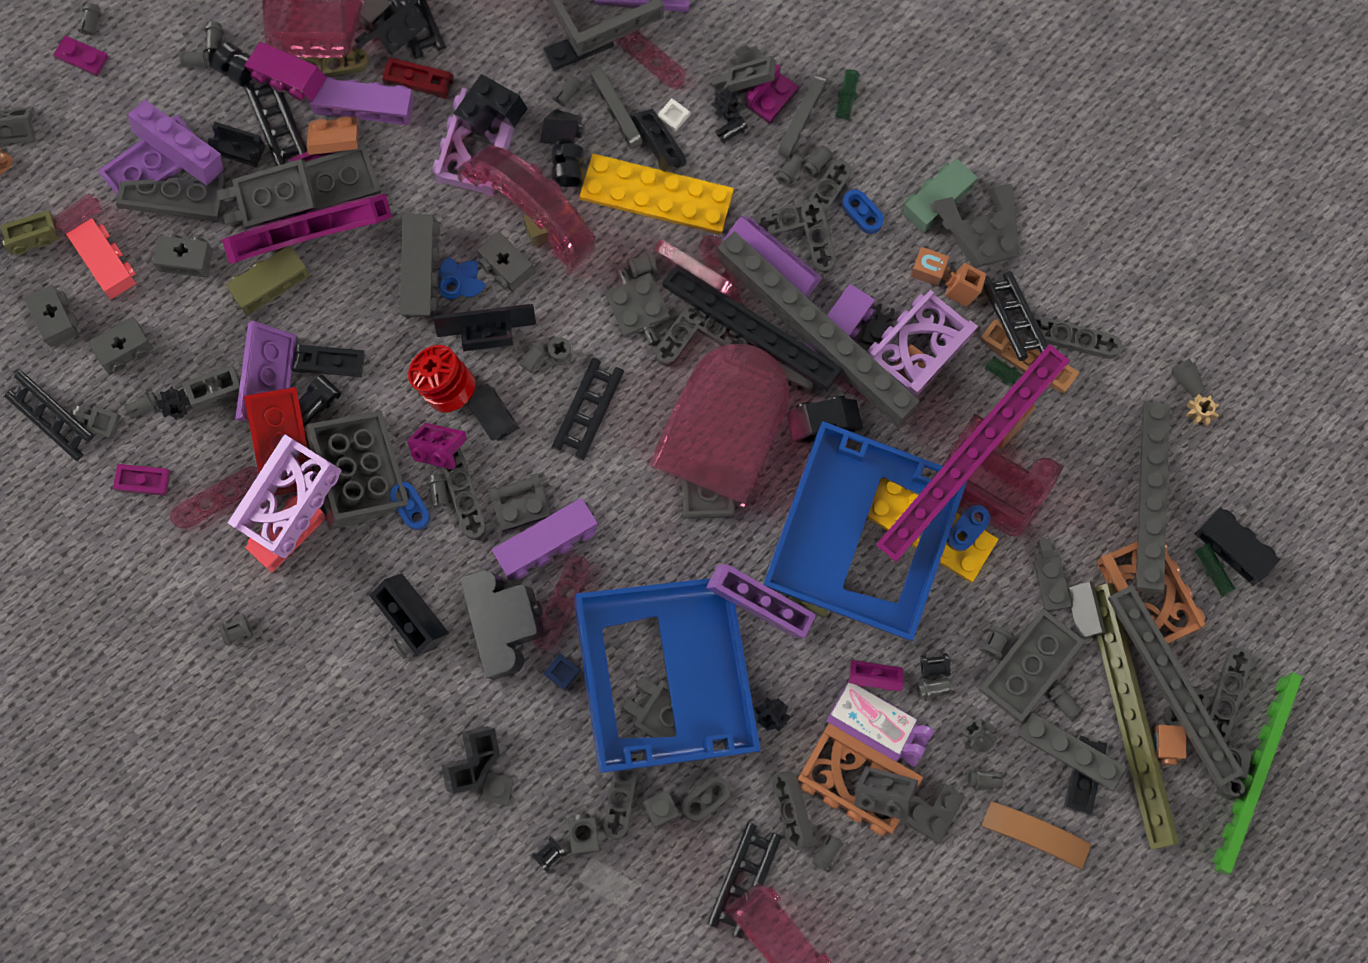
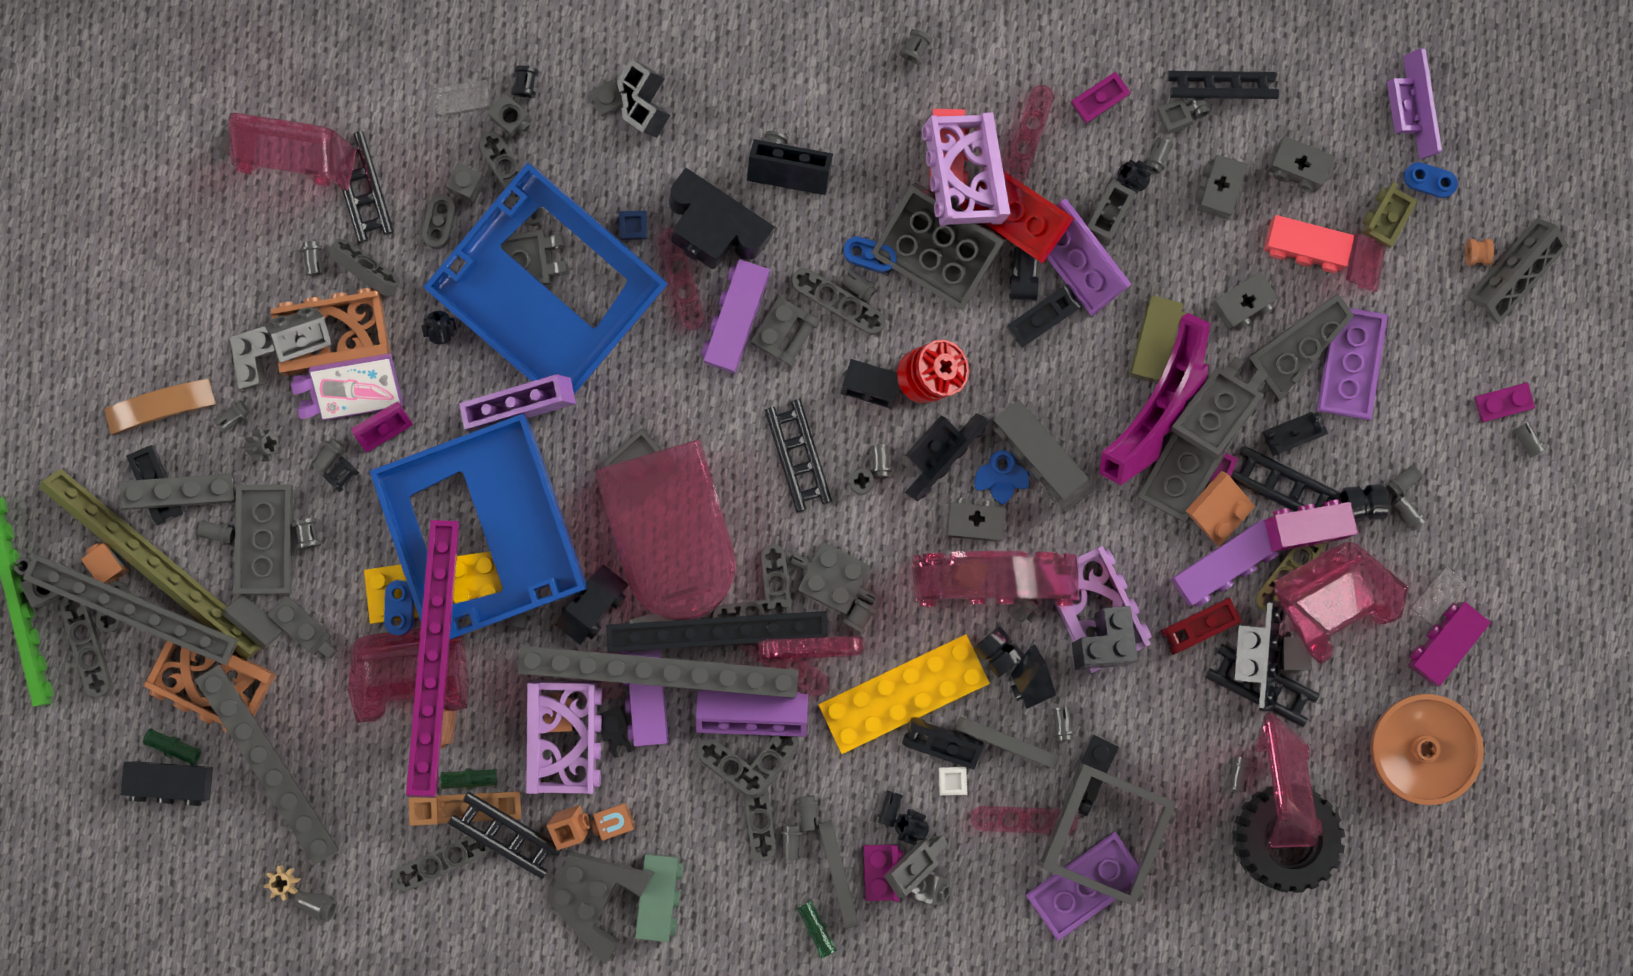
camera: 140 degrees right, 10 degrees up
medium lavender brick [128,99,224,186] -> none
magenta bracket [407,423,467,470] -> none
blue plate [842,190,884,234] -> none

